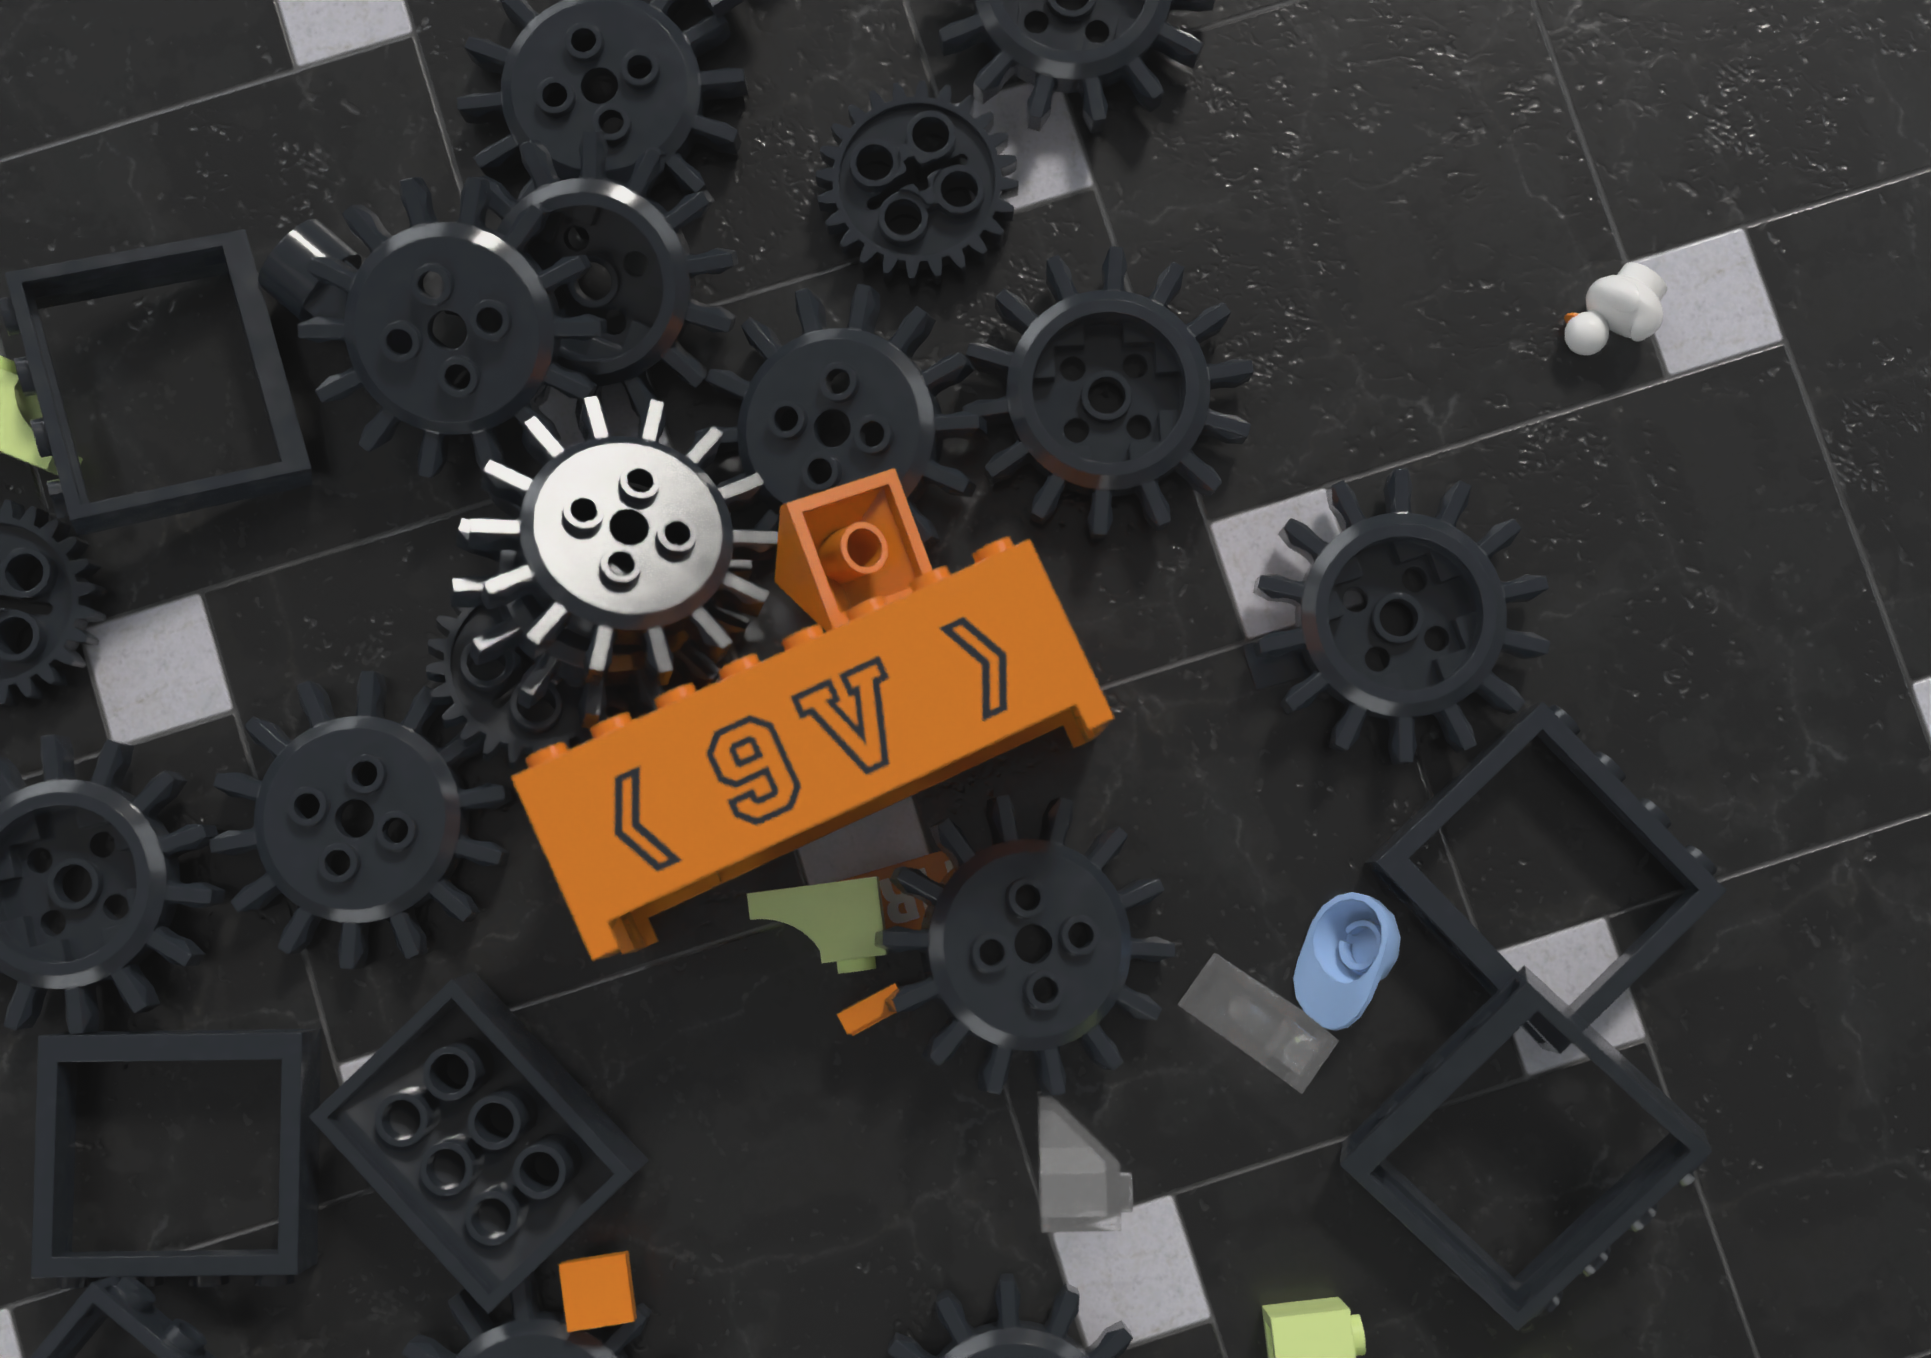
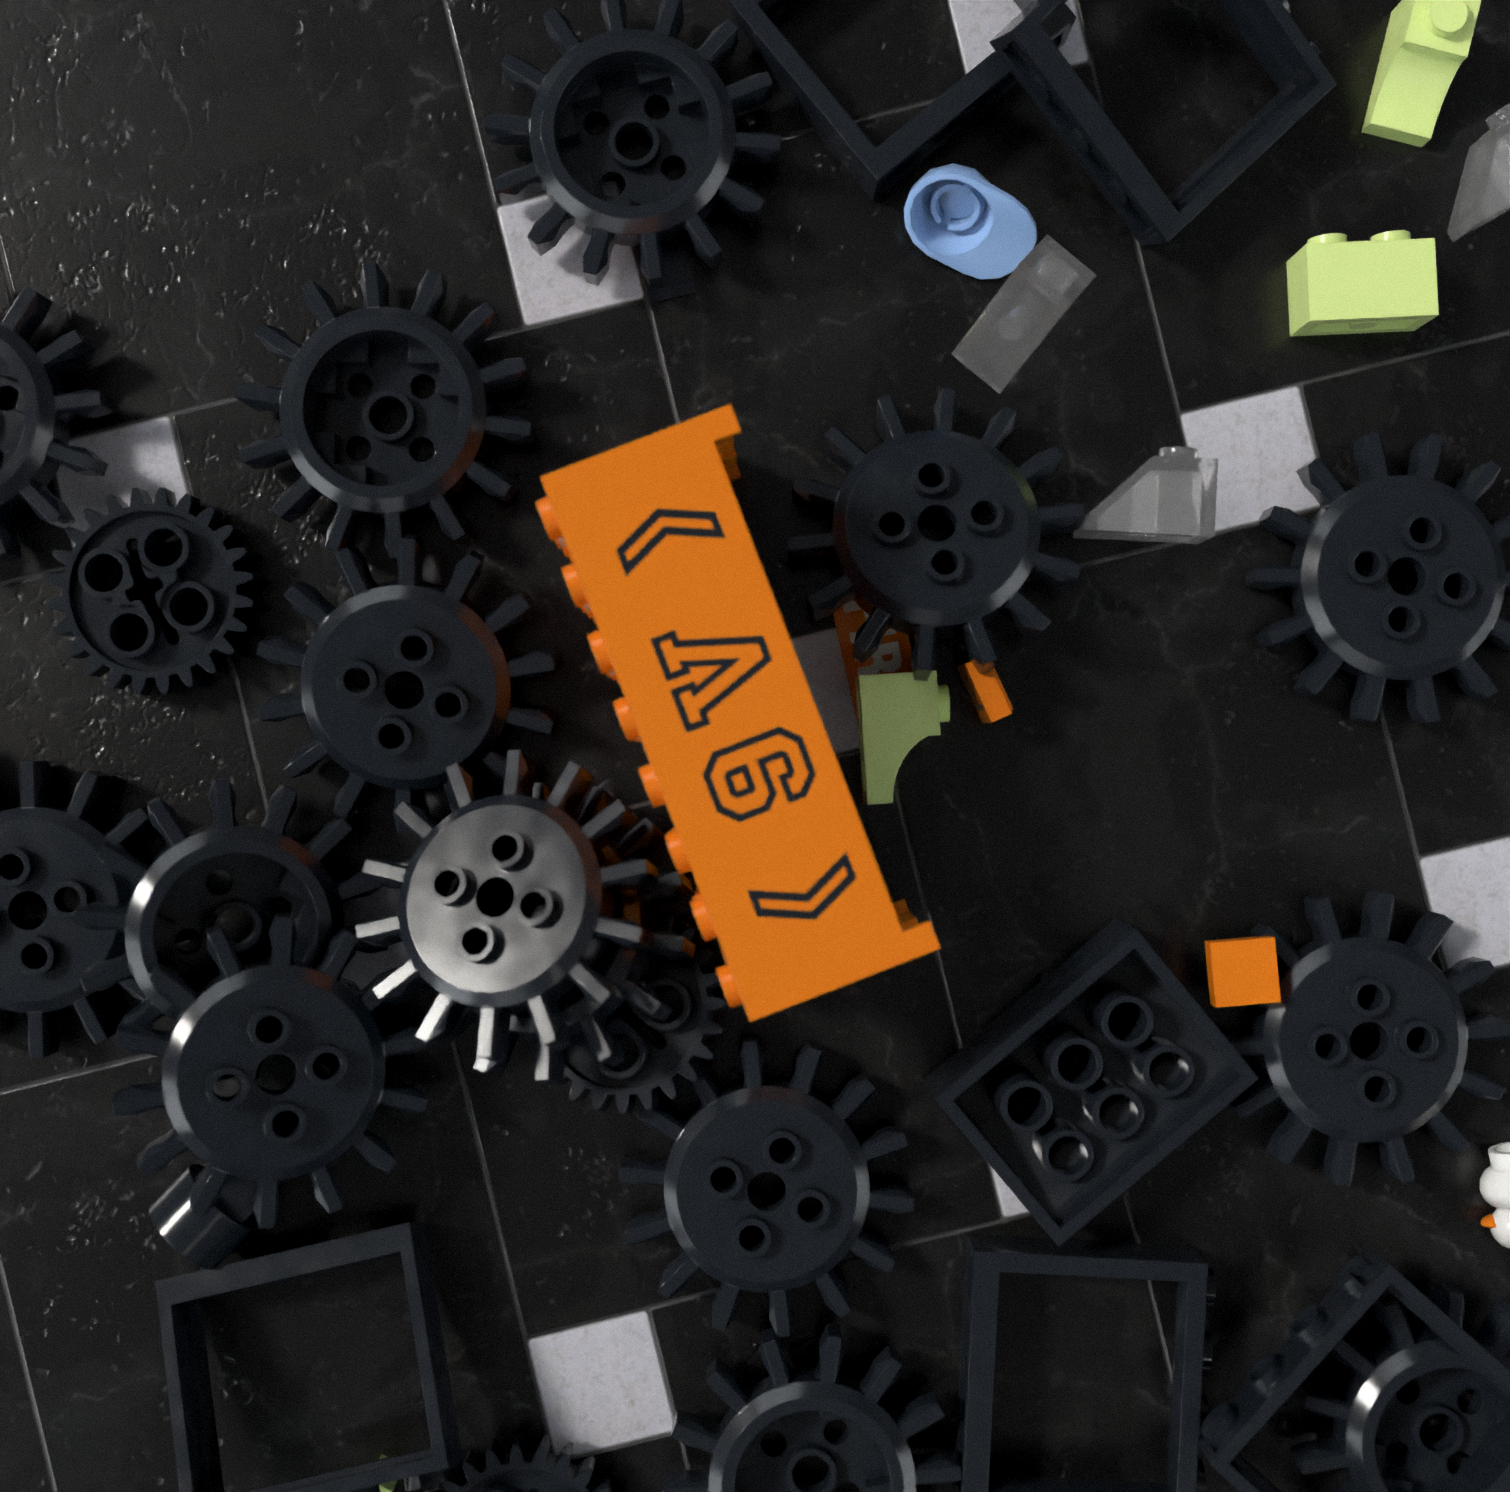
camera: 85 degrees left, 5 degrees up
orange slope [774,468,932,632] -> none

